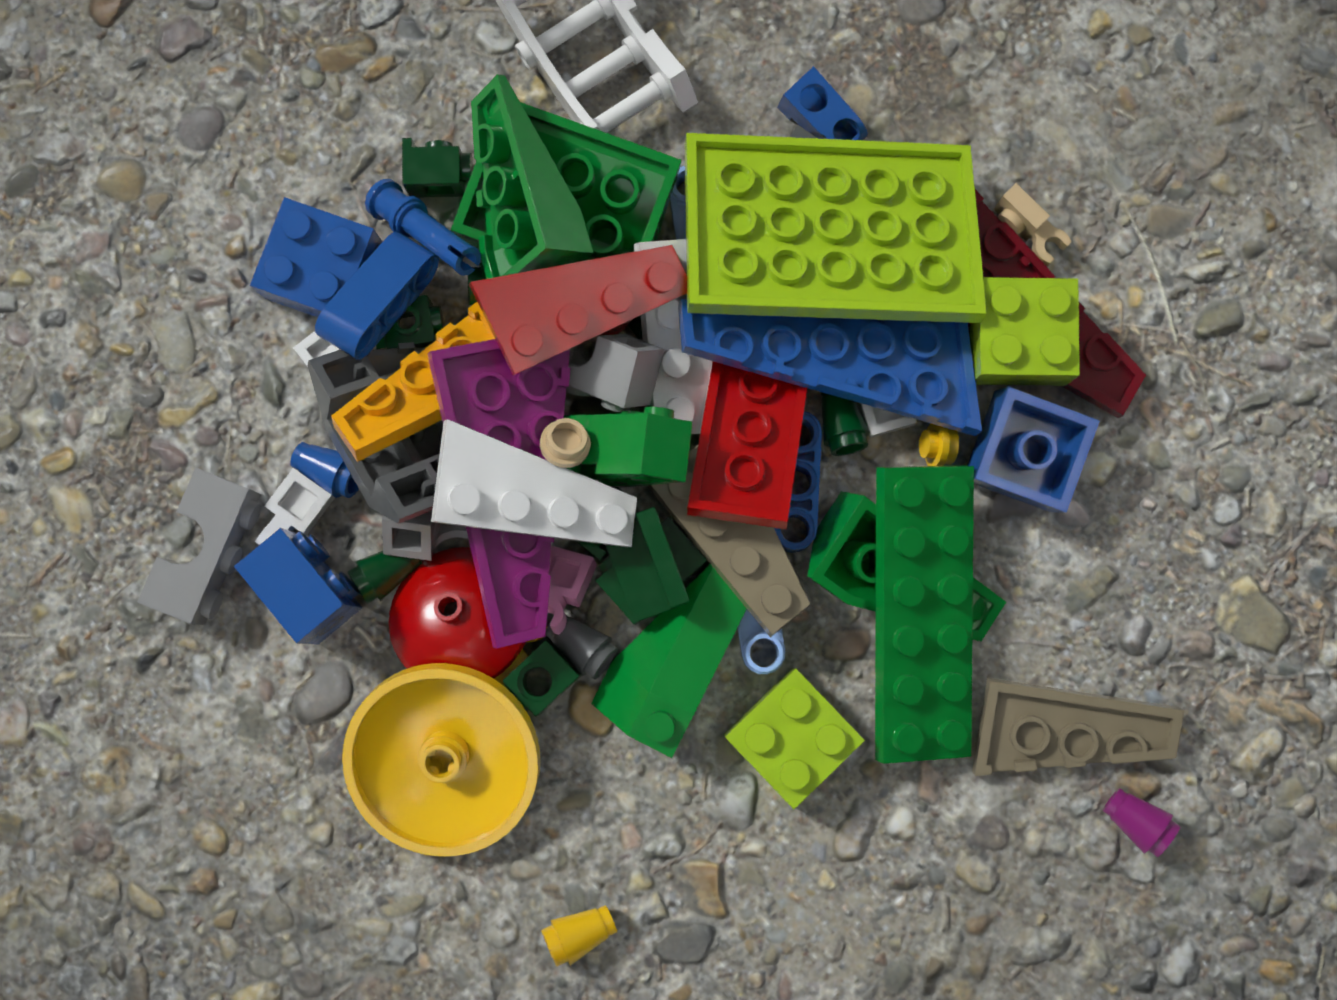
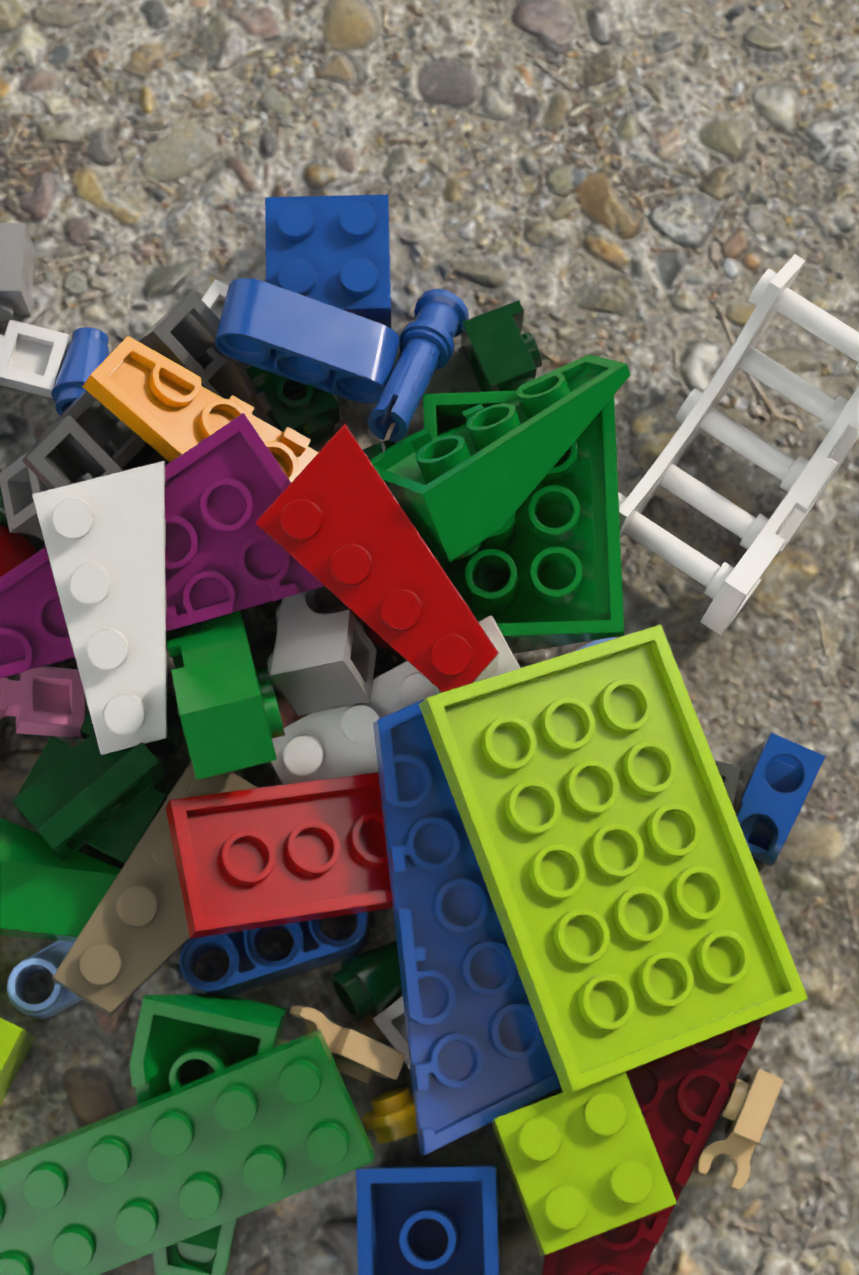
camera: 65 degrees right, 10 degrees down
tan plate [540,418,591,468] -> none
none -> tan plate [275,1006,406,1085]

